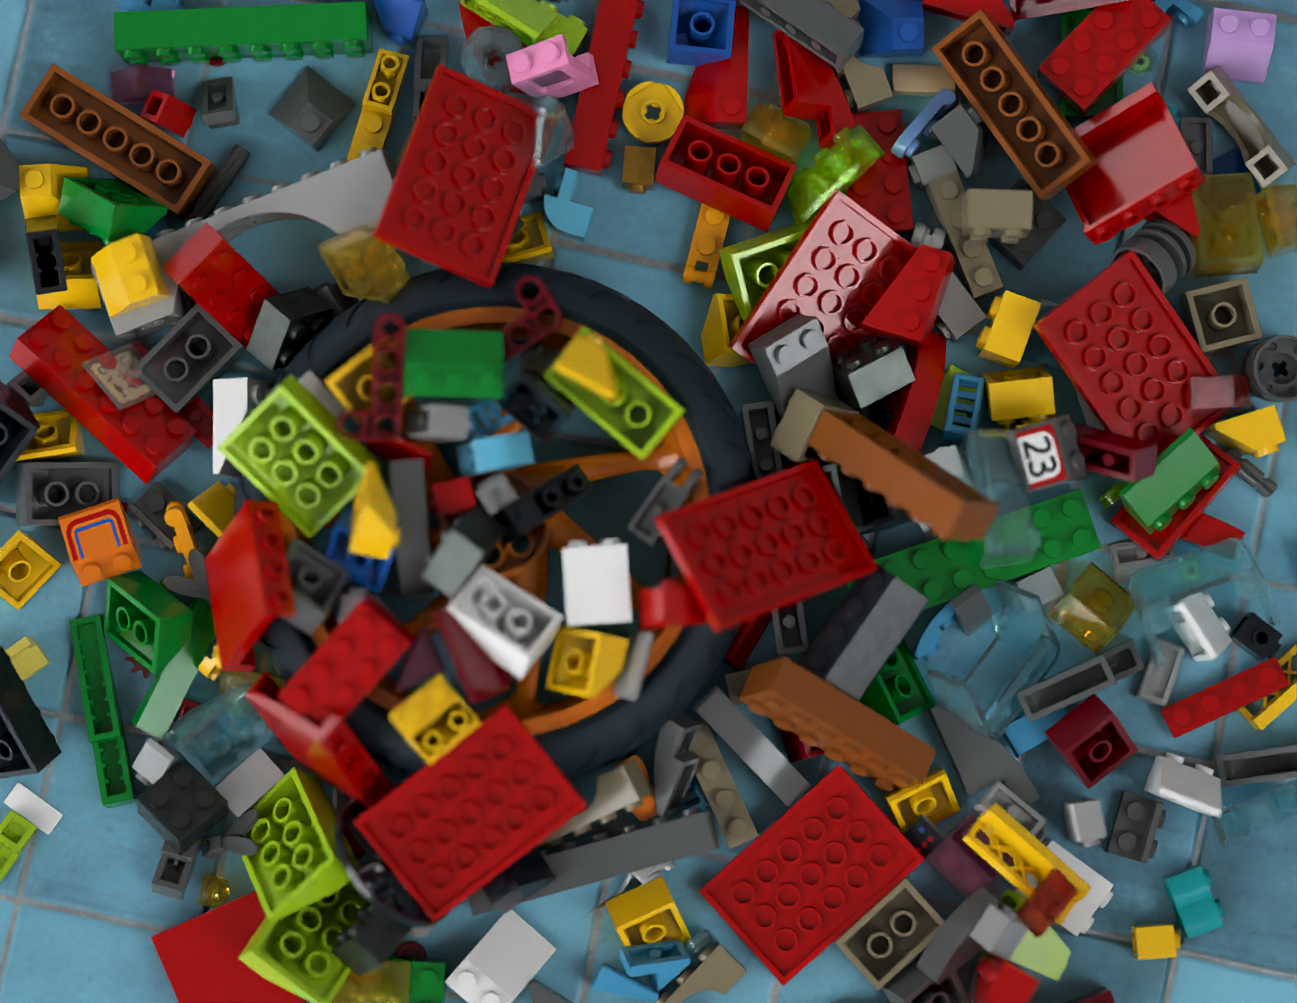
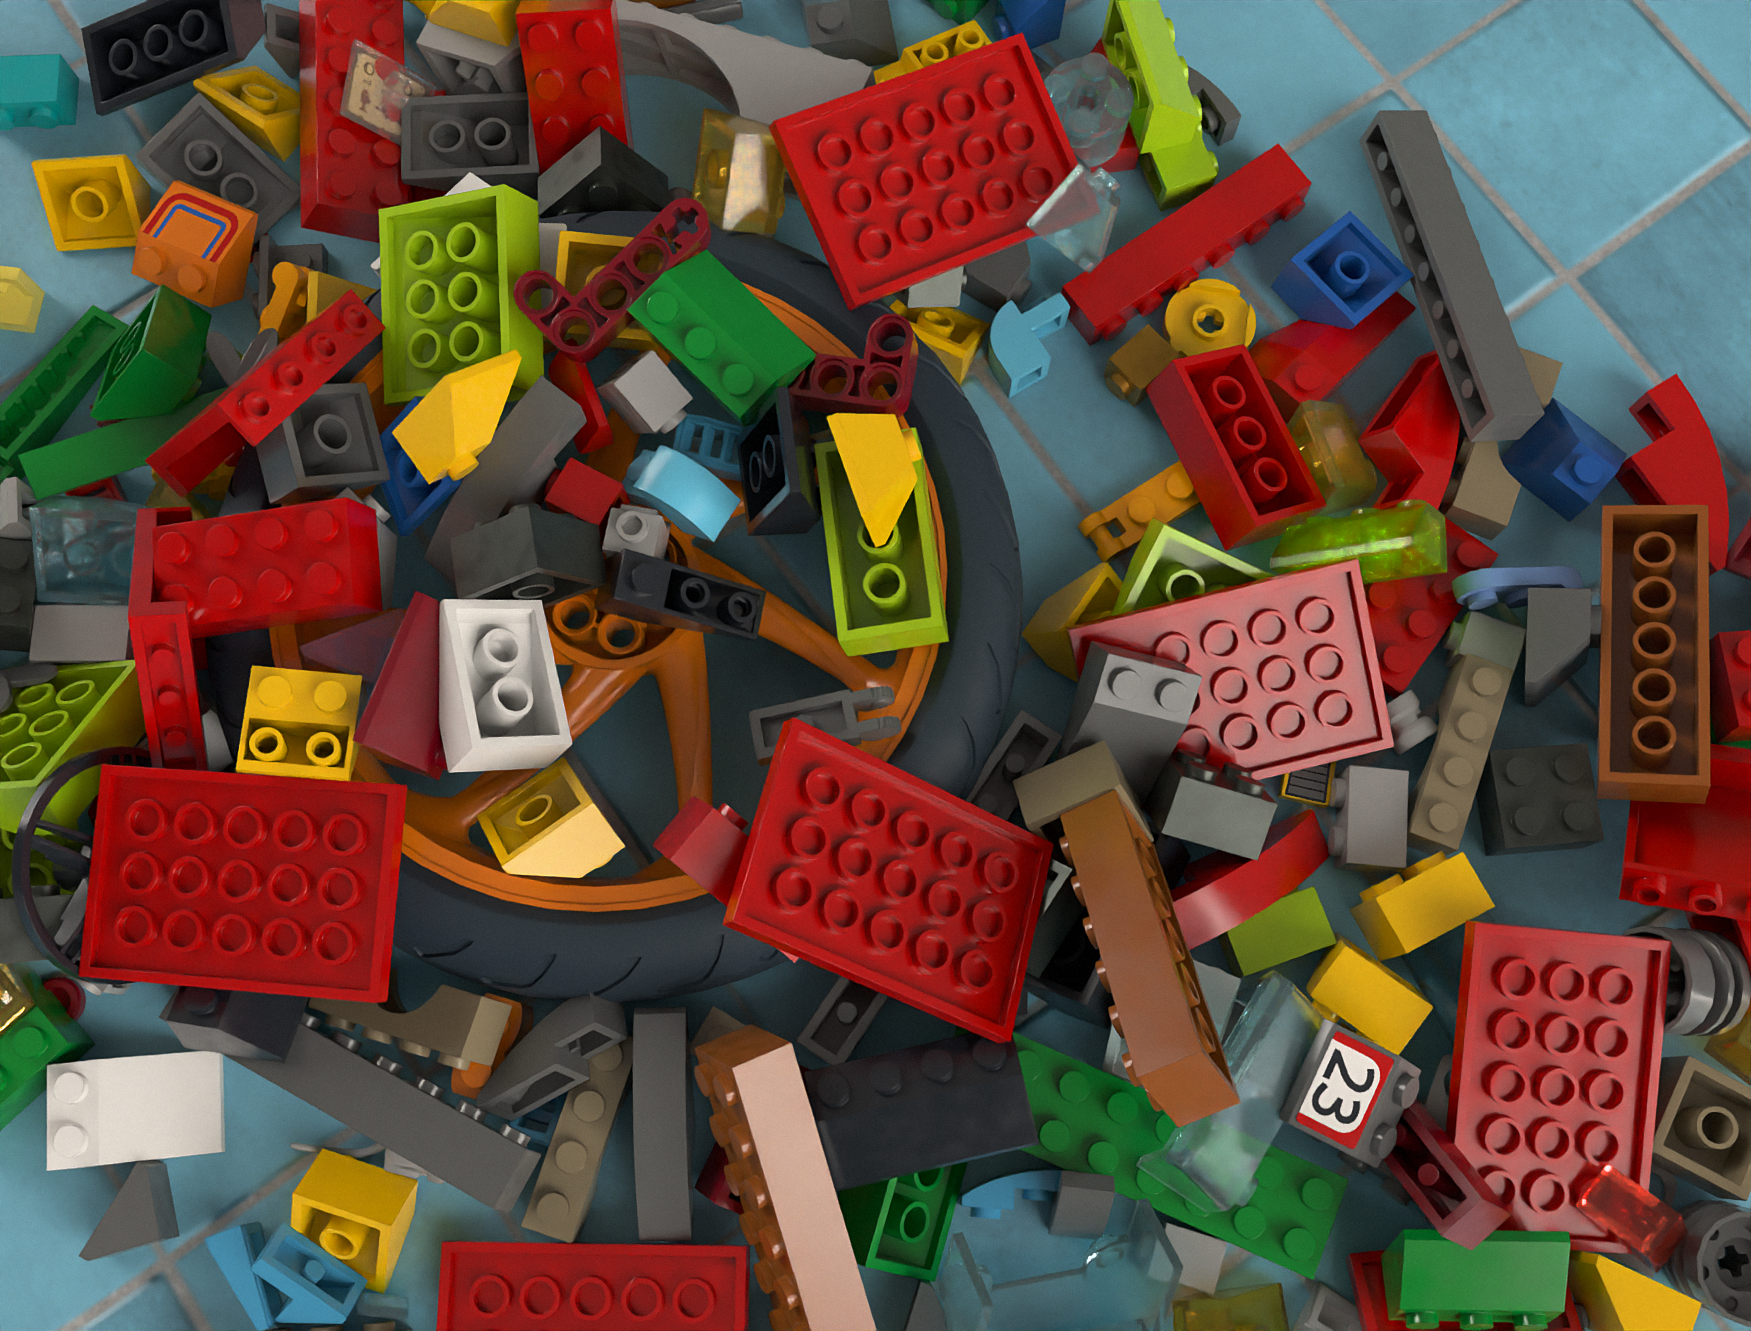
camera: 40 degrees right, 10 degrees down
bright pink window [506,34,599,105] -> none
white brick [562,538,632,627] -> none
light grey slope [613,632,654,701] -> none
red slope [722,614,771,671] -> none
red wedge [861,244,955,350] -> none
tan slope [891,64,955,97] -> none
dark azure slope [943,372,985,444] -> none
dark tan brick [961,189,1033,244] -> none
clear neon green tile [1098,481,1126,509] -> none

